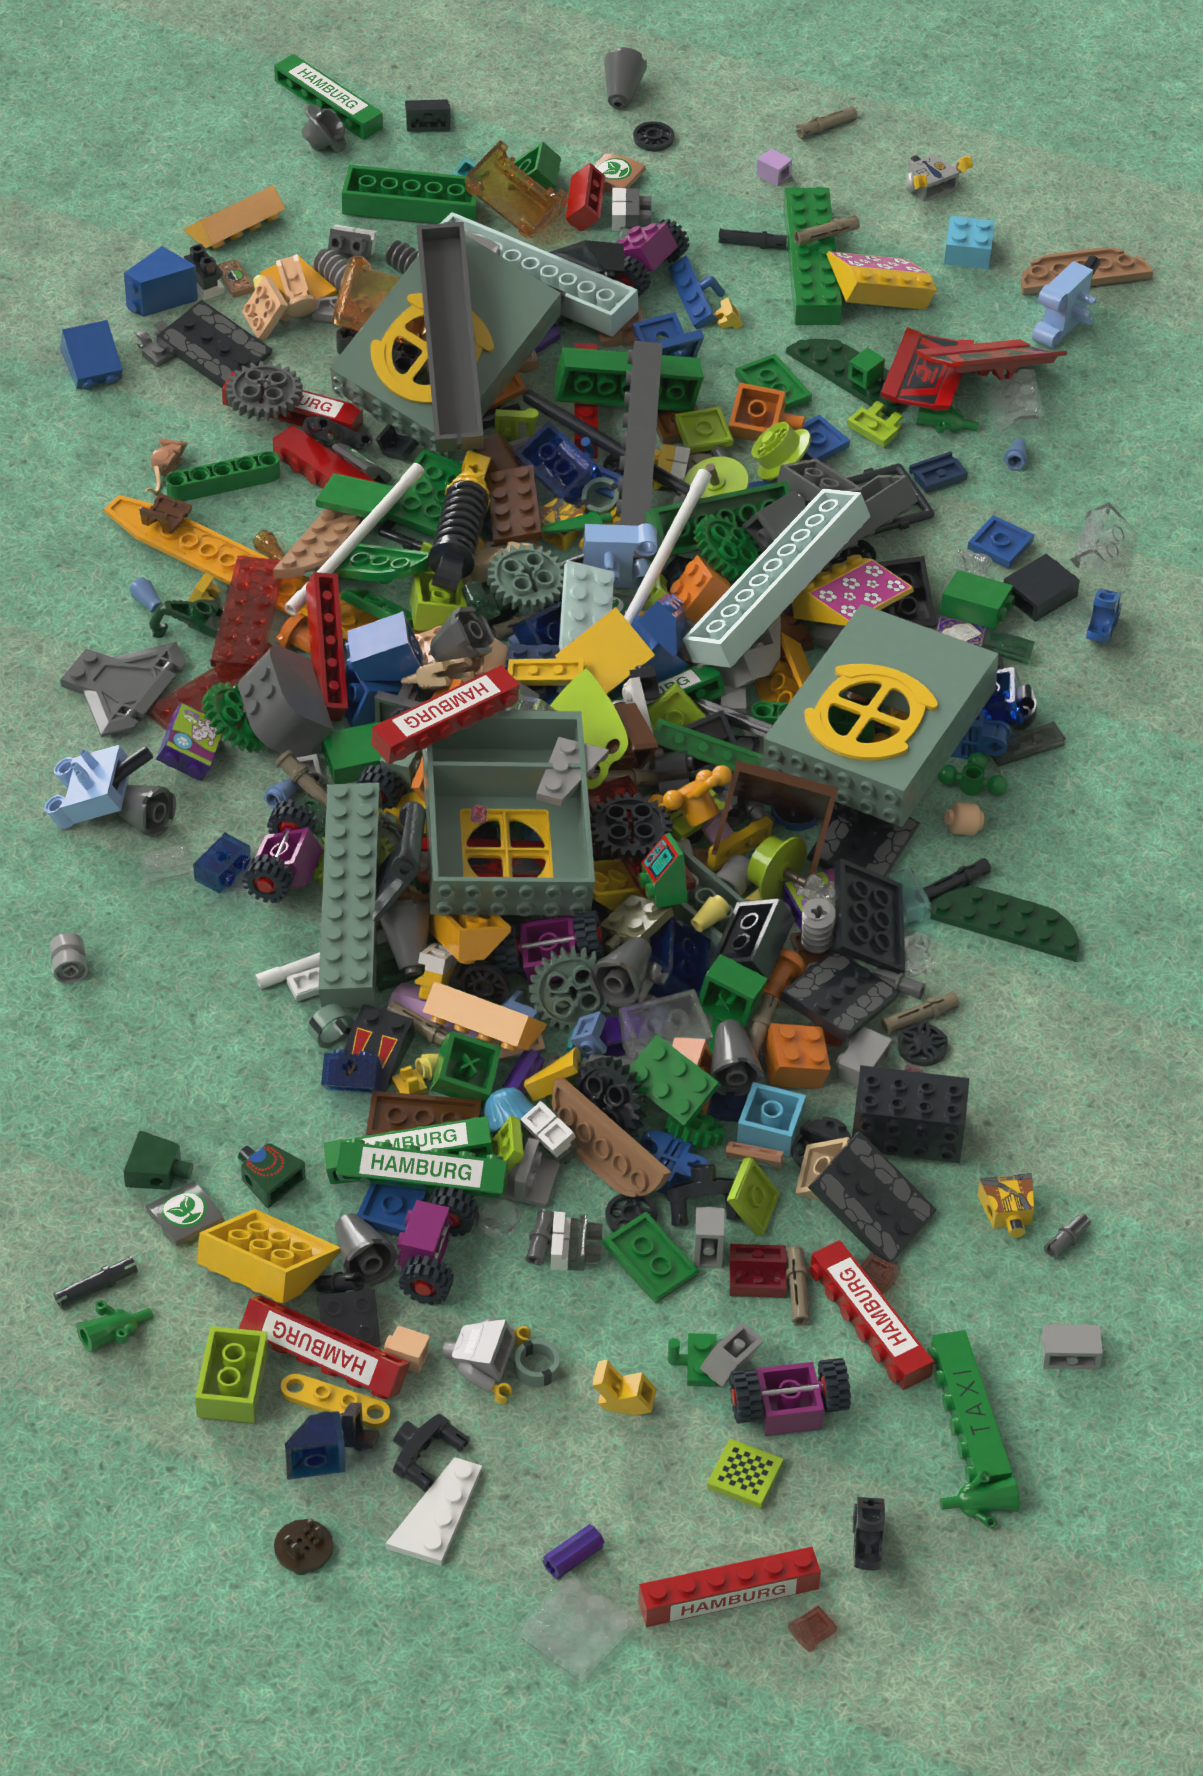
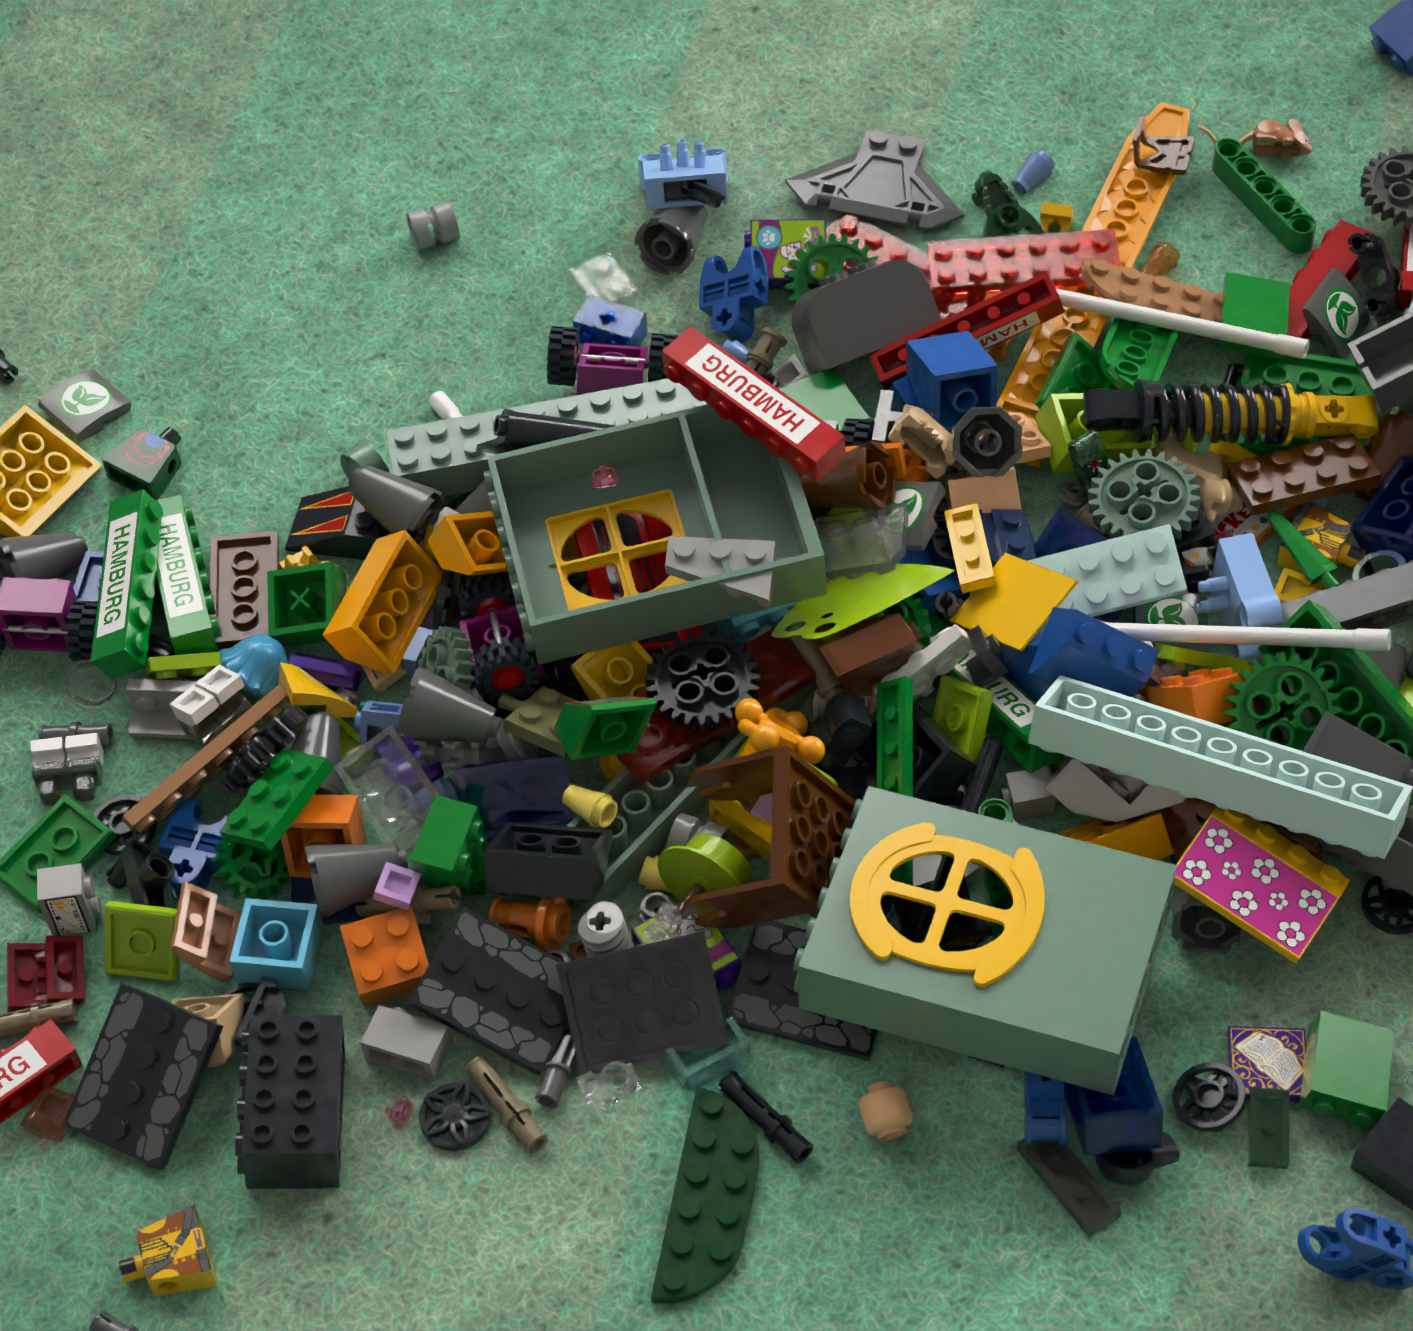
camera: 85 degrees right, 5 degrees up
dark green torso [123,1130,193,1190] -> none
clear blue brick [321,1049,383,1093] -> none
black slope [877,556,937,628] -> none
green piece [937,752,1008,796] -> none
none -> dark grey cone [348,465,445,544]
none -> lavender plate [373,862,421,911]
none -> blue piece [699,246,769,343]

